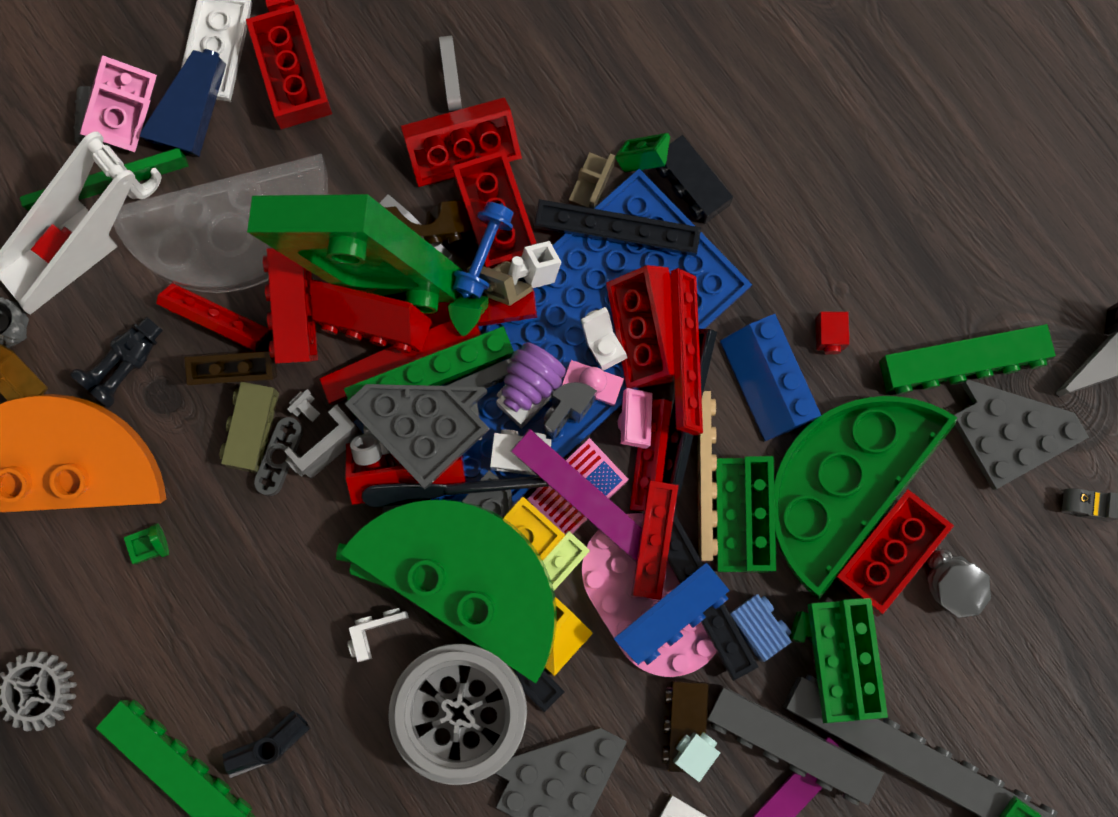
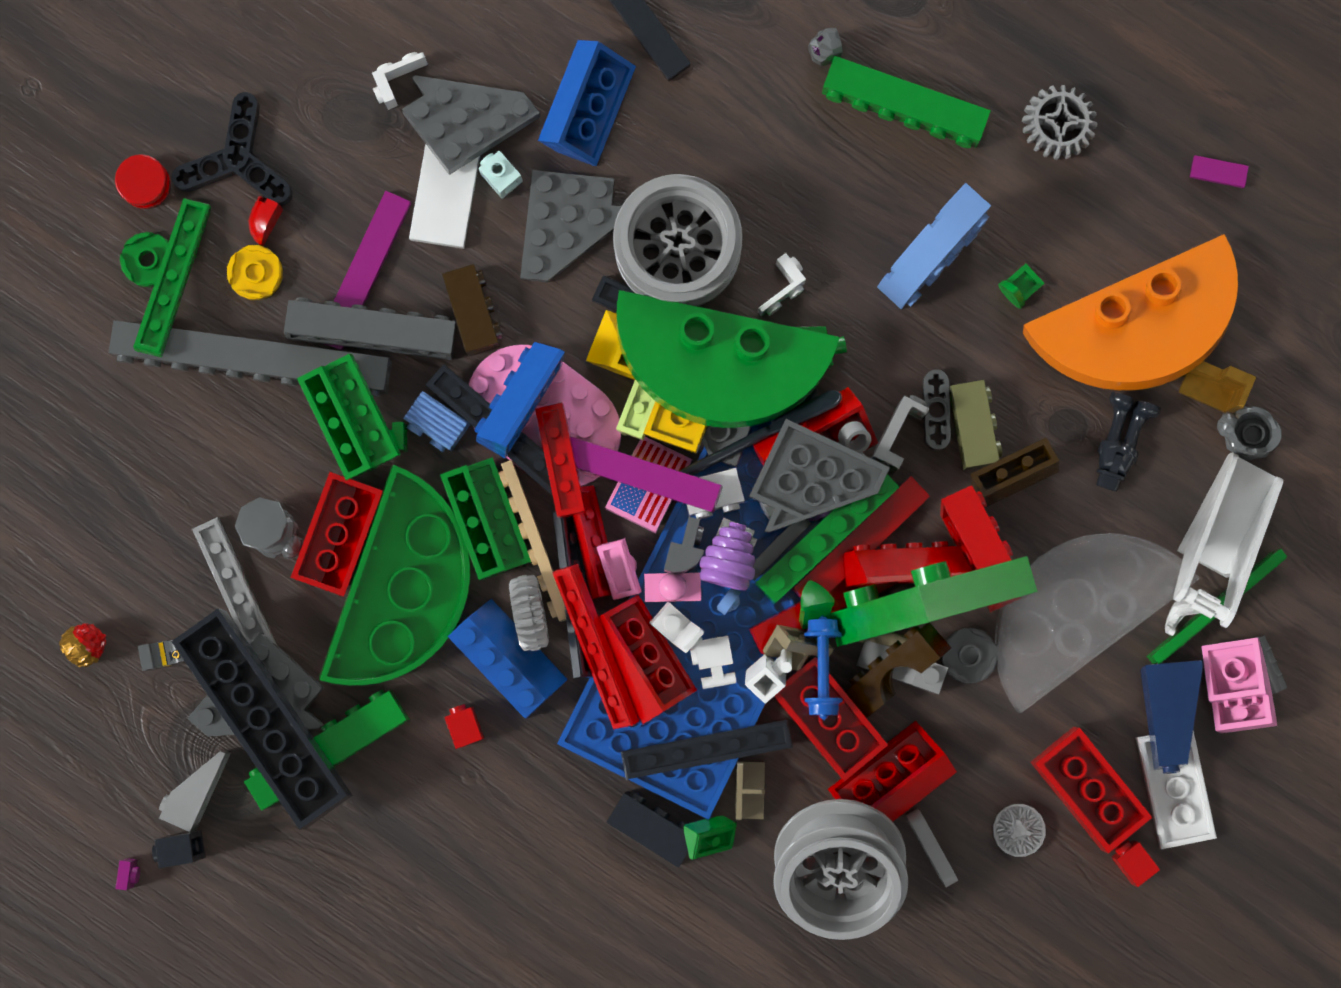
camera: 165 degrees right, 5 degrees up
red brick [31,224,72,264] -> none
red plate [156,283,270,351] -> none
black piece [222,710,311,778] -> none
light grey brick [287,389,320,422] -> none
light aqua brick [673,732,720,782] -> none
none -> black brick [171,608,353,830]
none -> light grey tile [192,517,277,645]
none -> light grey gear [509,575,549,651]
none -> white brick [690,636,736,689]
none -> medium blue tile [717,588,741,615]
none -> light grey wheel [774,799,908,940]
none -> medium blue brick [877,183,991,309]
none -> light grey wheel [993,804,1046,857]

